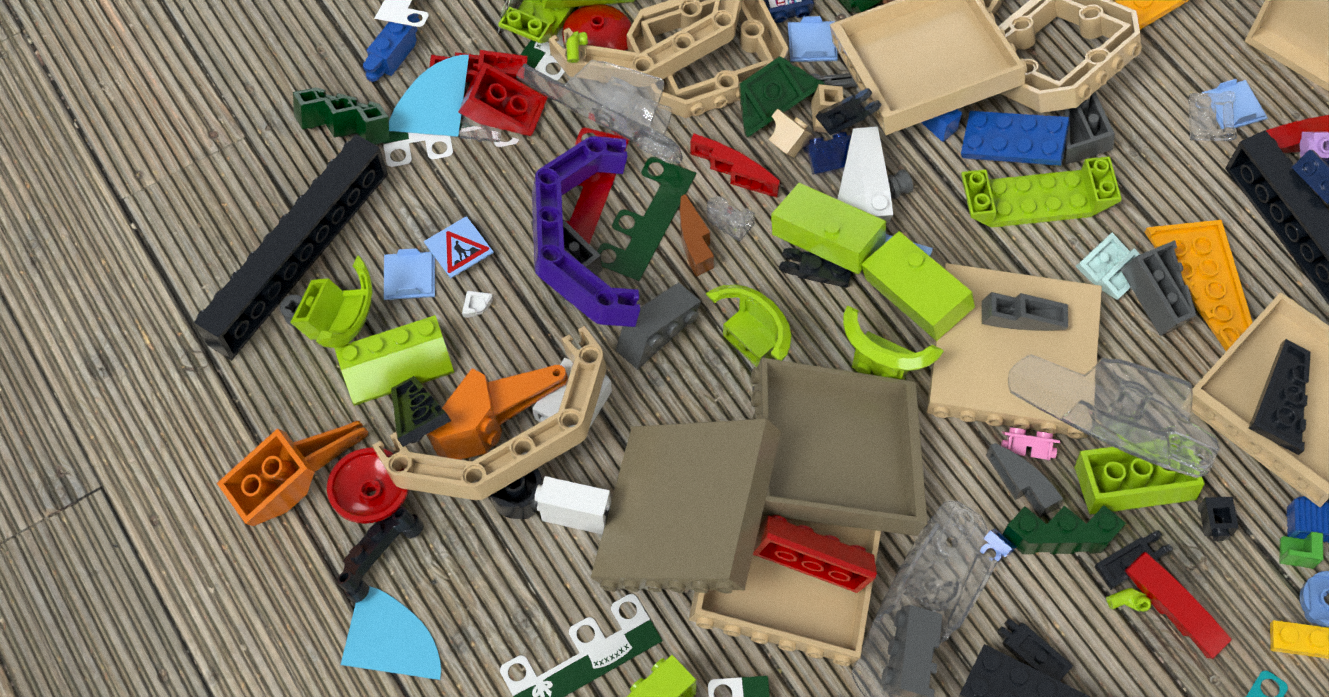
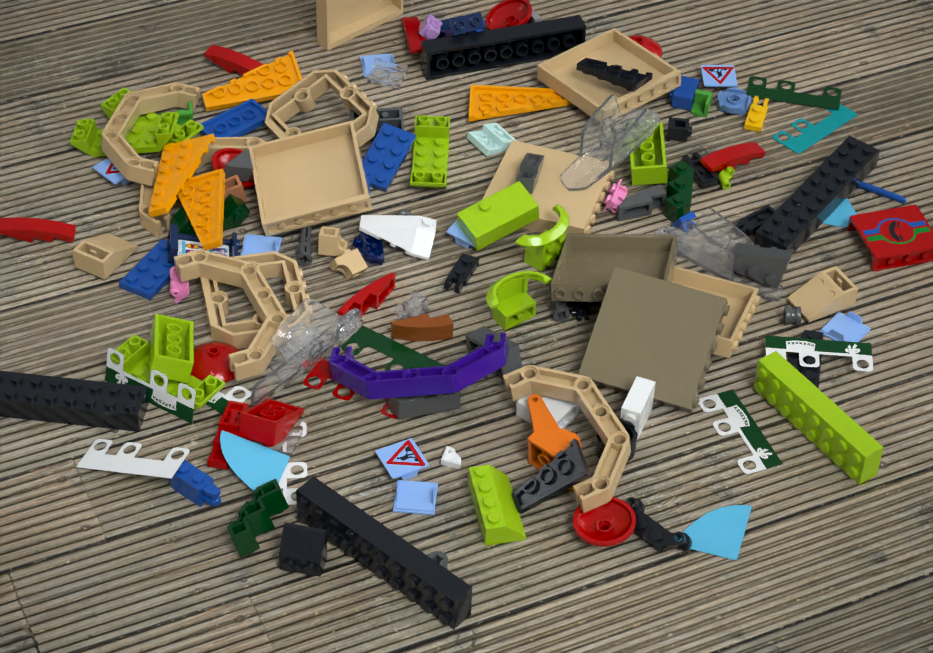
camera: 85 degrees left, 20 degrees down
orange slope [217,421,368,526] -> none
lime piece [290,255,373,348] -> none
lime arm [566,31,588,63] -> none
dark green wing [738,56,825,138] -> none
red slope [753,515,877,593] -> none
lime brick [771,183,886,275] -> none
black hinge [815,88,881,136] -> none
dark grey wedge [1120,240,1196,336] -> none
none -> black slope [279,522,327,577]

